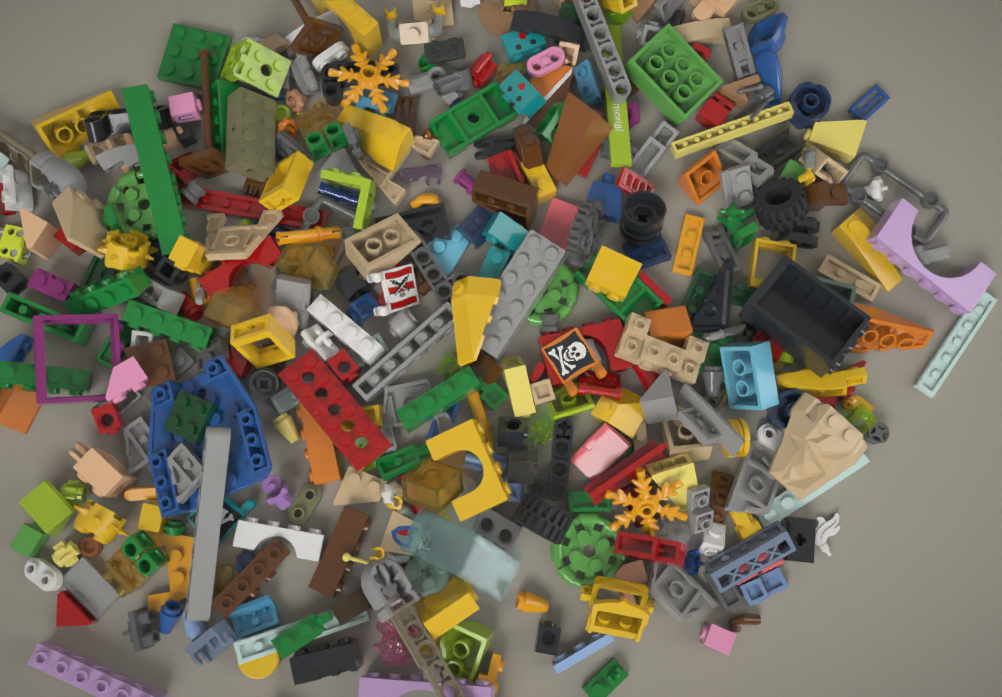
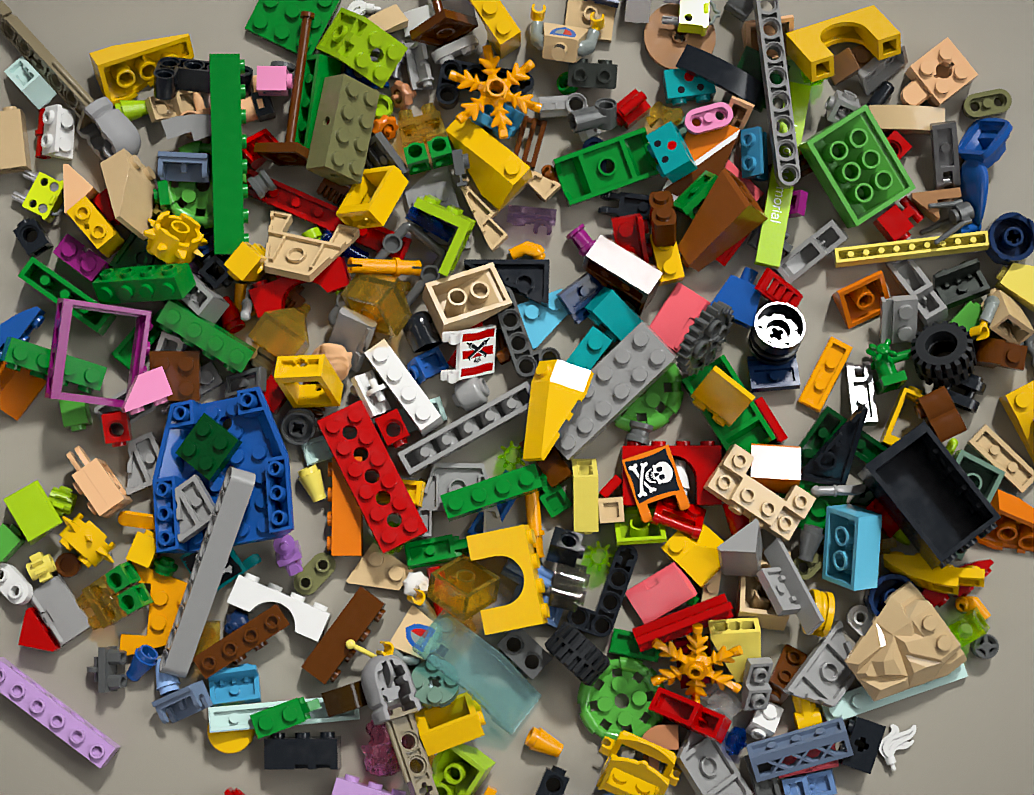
camera: 15 degrees right, 5 degrees up
none -> bright green brick [59,393,92,432]
none -> yellow window [66,196,125,258]
none -> sand blue hinge [158,151,212,183]
none -> reddish brown brick [914,386,967,443]

